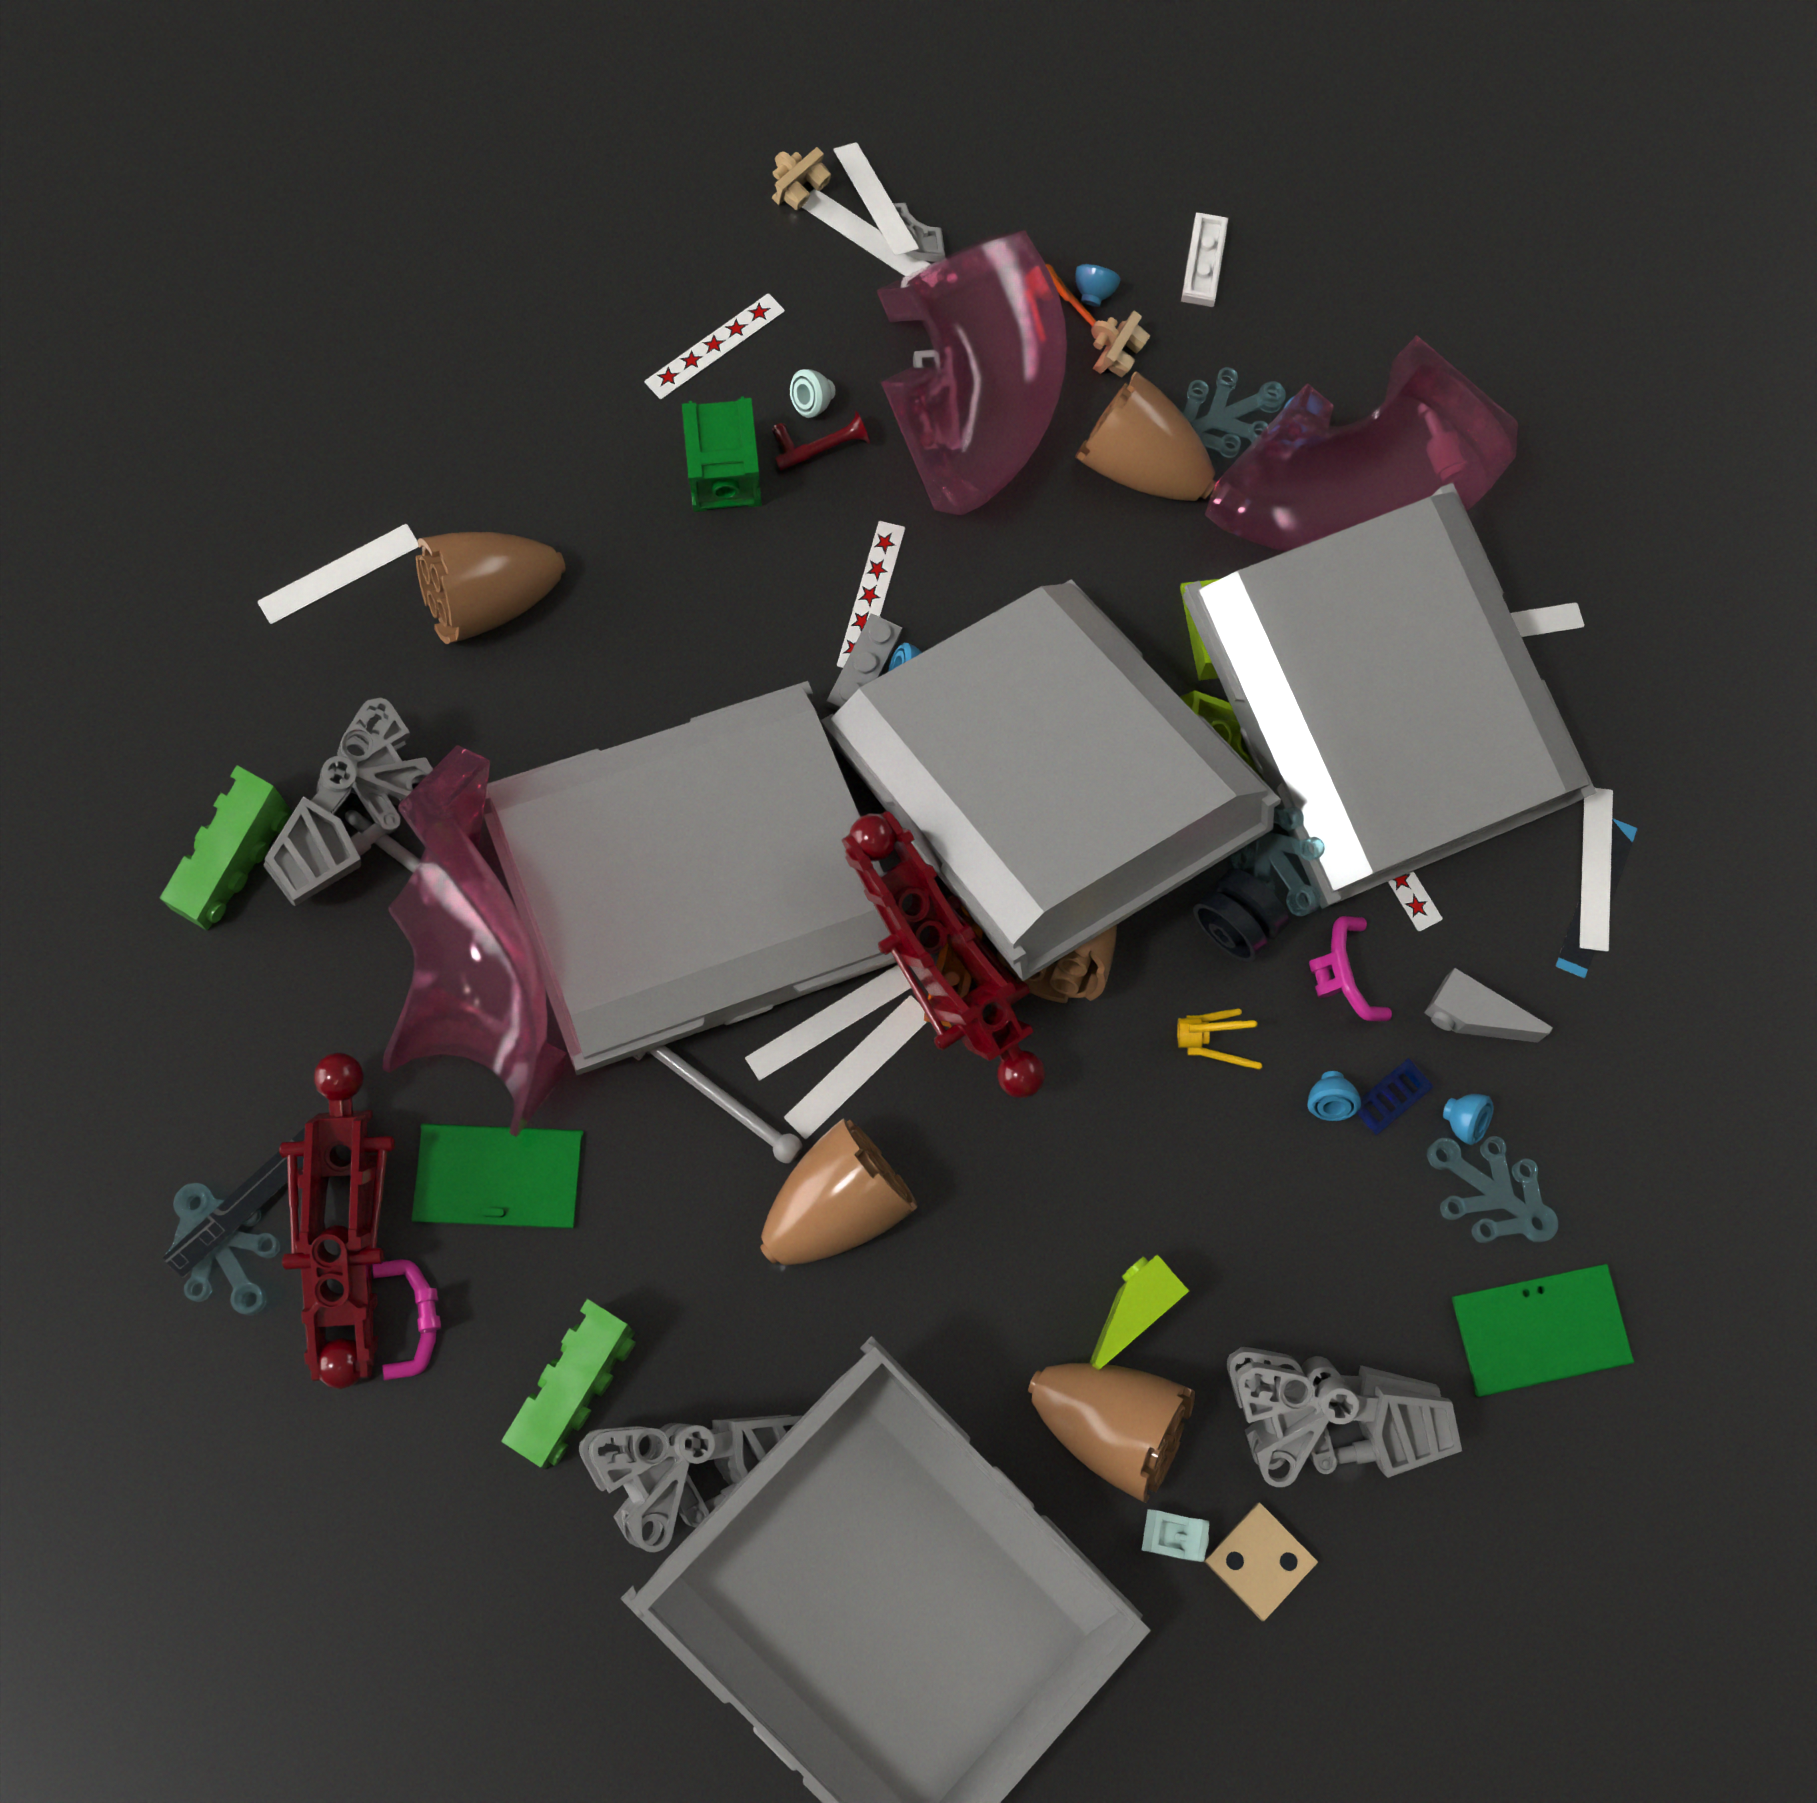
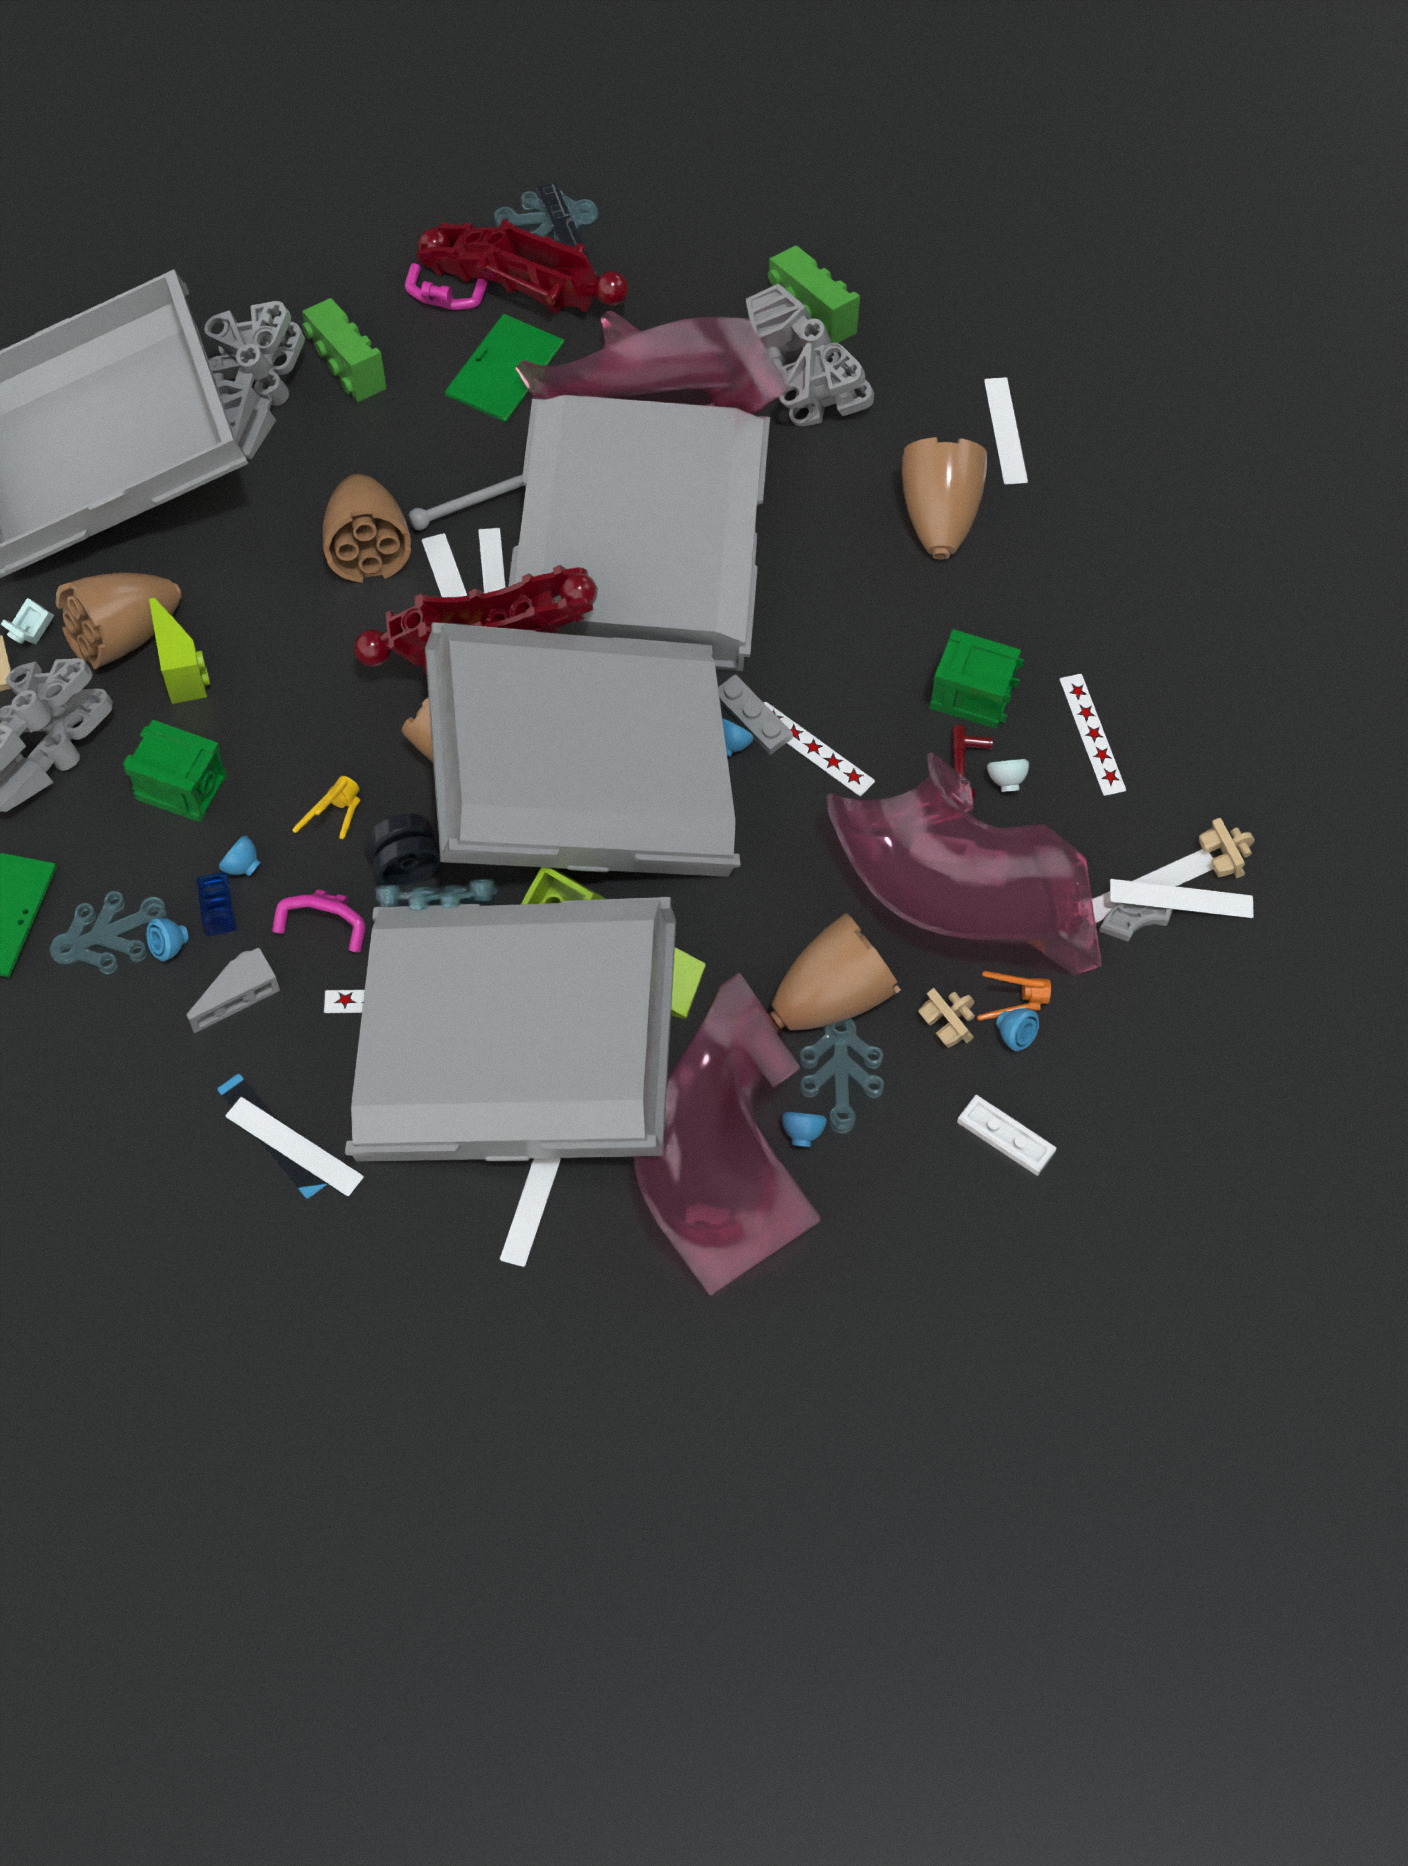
camera: 120 degrees right, 10 degrees down
none -> green container [123,720,228,823]

